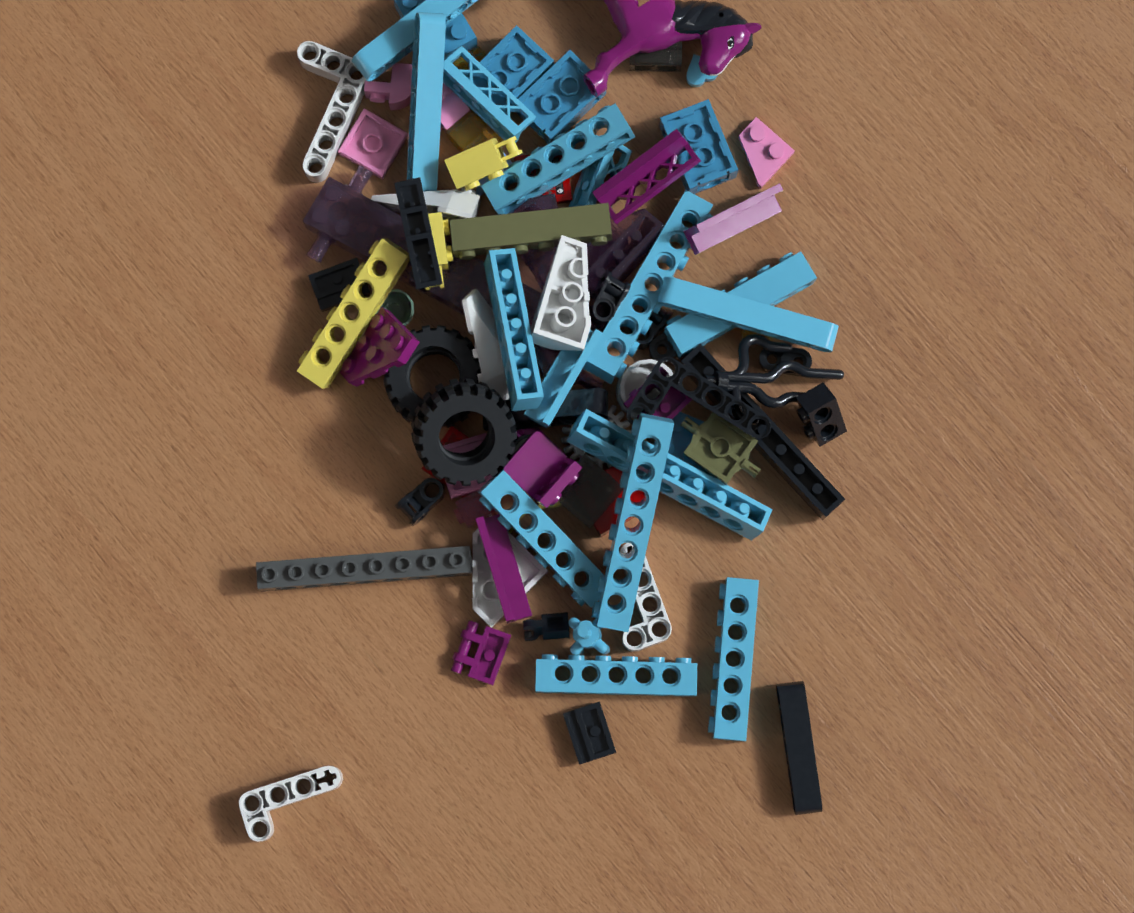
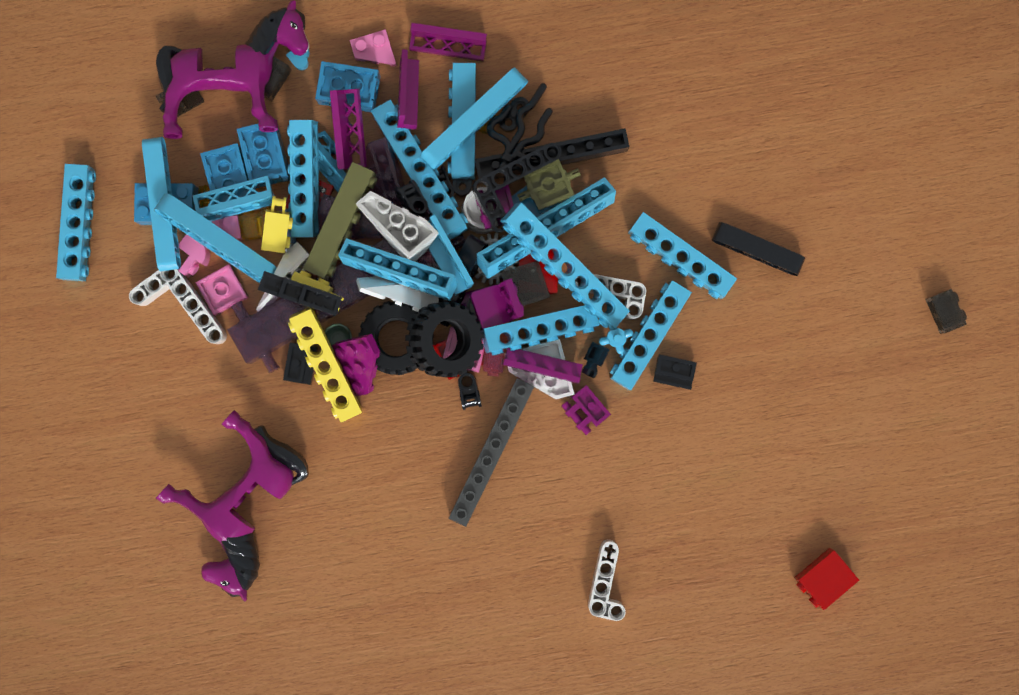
camera: 60 degrees left, 5 degrees up
black brick [796,382,847,447] -> none
none -> magenta animal [156,410,309,602]
none -> magenta fence [409,23,487,62]

